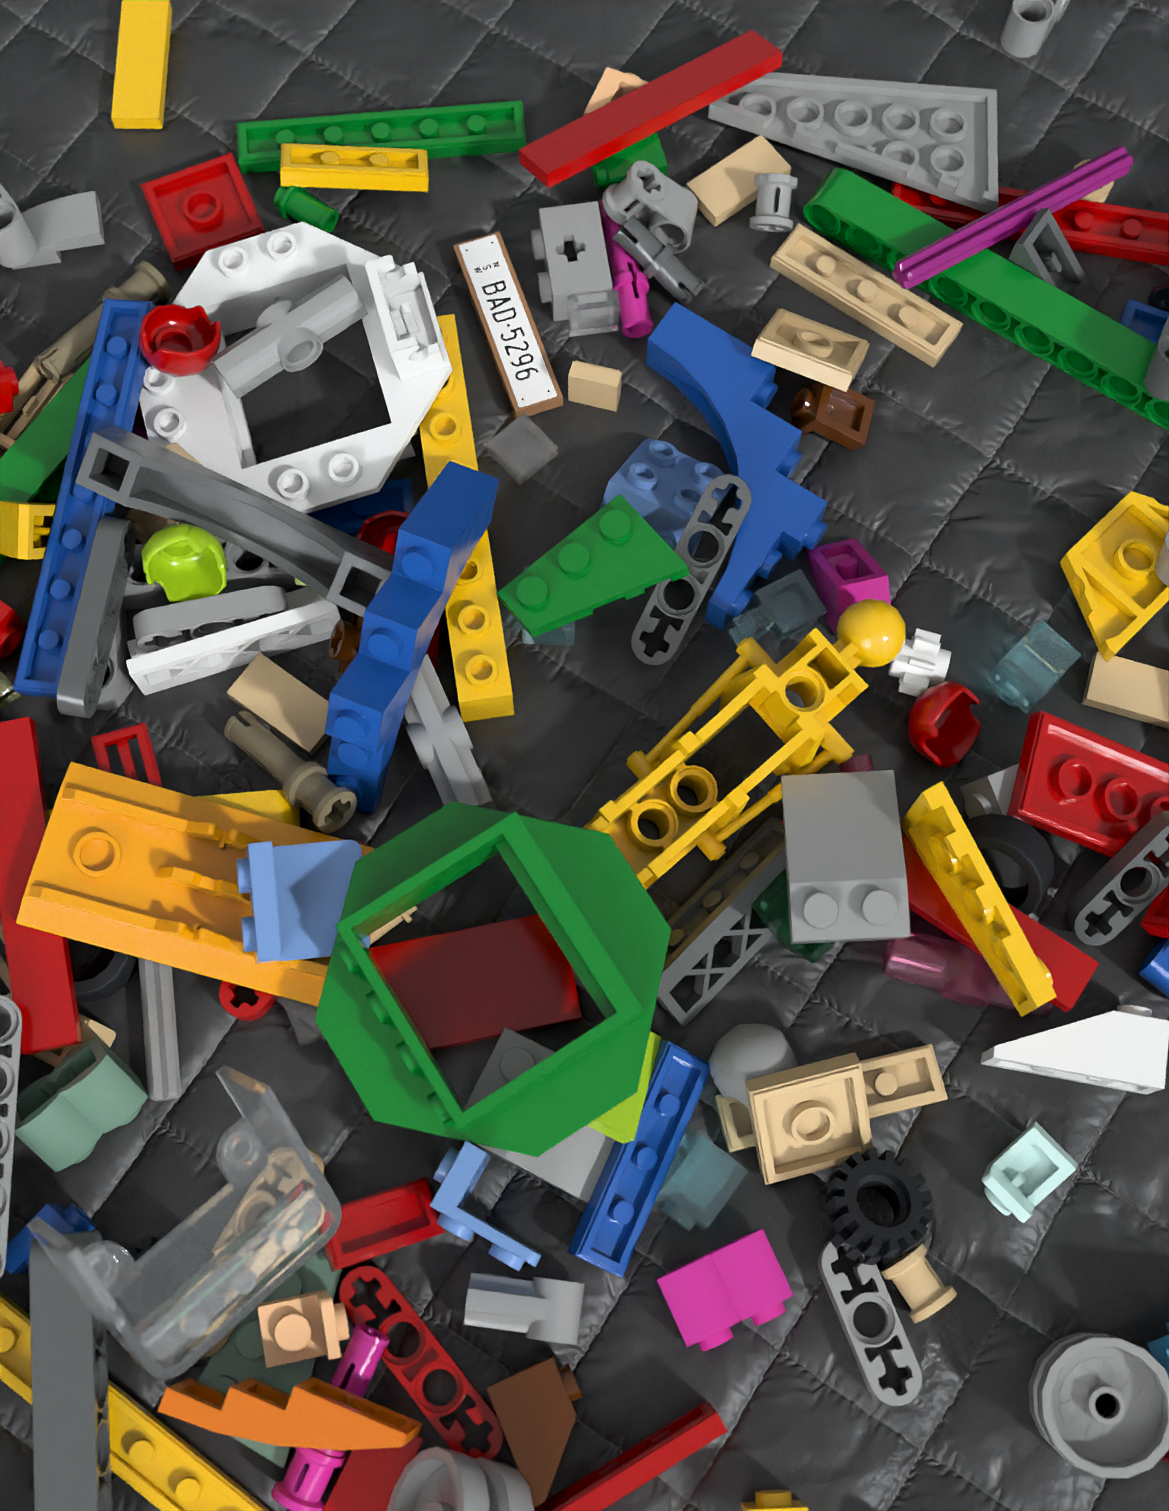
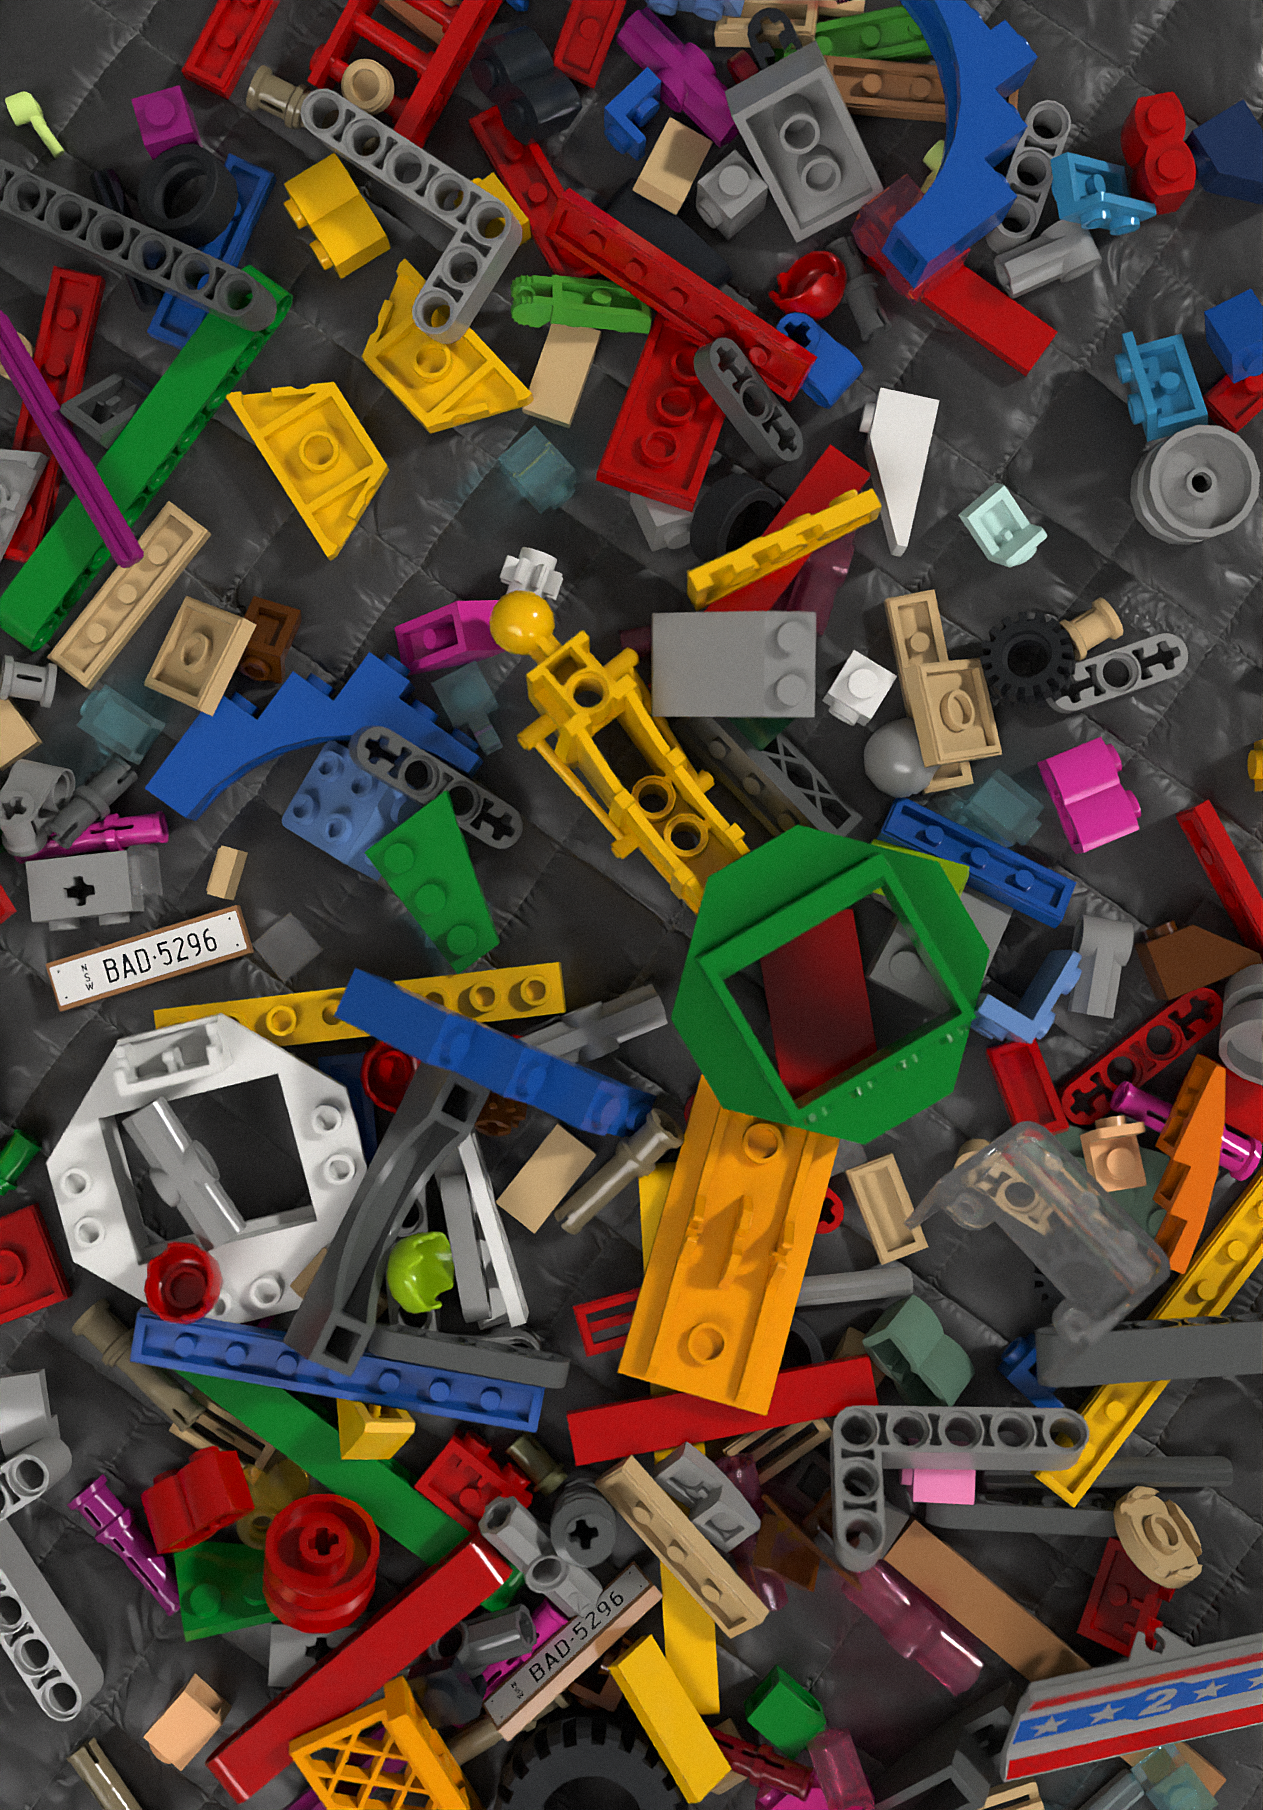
camera: 85 degrees left, 15 degrees up
medium blue bracket [236,840,370,964] -> none
red hair [907,681,981,769] -> none
none -> clear light blue brick [77,684,166,765]
none -> yellow wing [225,382,389,561]
none -> white brick [822,650,897,726]
none -> tan tile [844,1152,928,1265]

